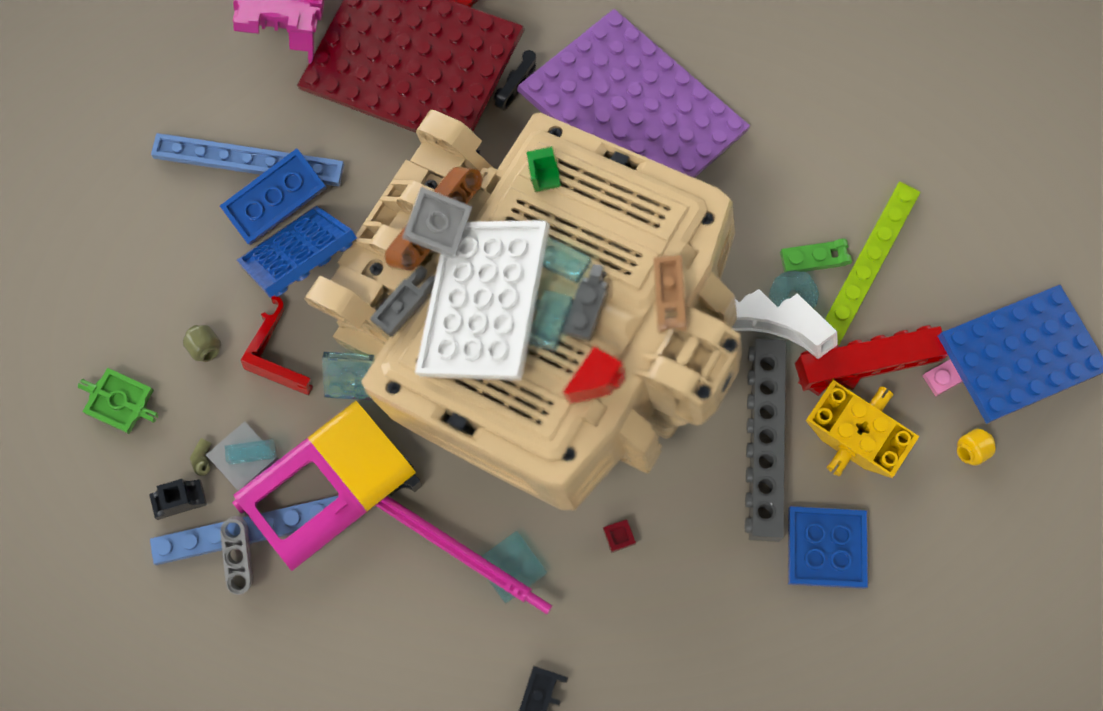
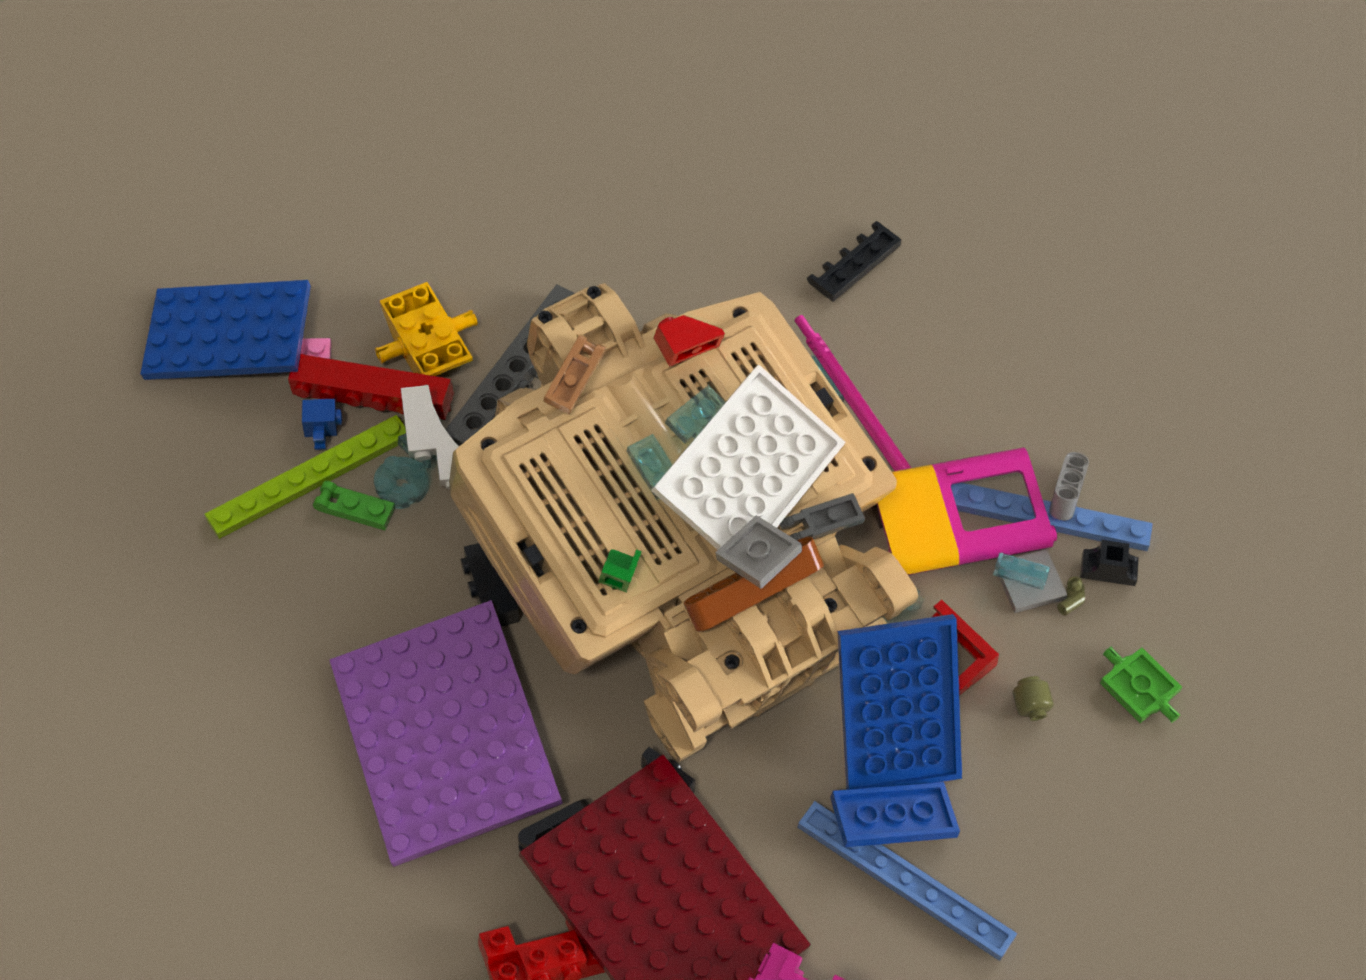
camera: 155 degrees left, 15 degrees down
dark grey hinge [562,264,608,342] -> none
blue plate [788,506,868,589] -> none
yellow head [957,428,996,466] -> none
none -> blue brick [302,399,342,450]

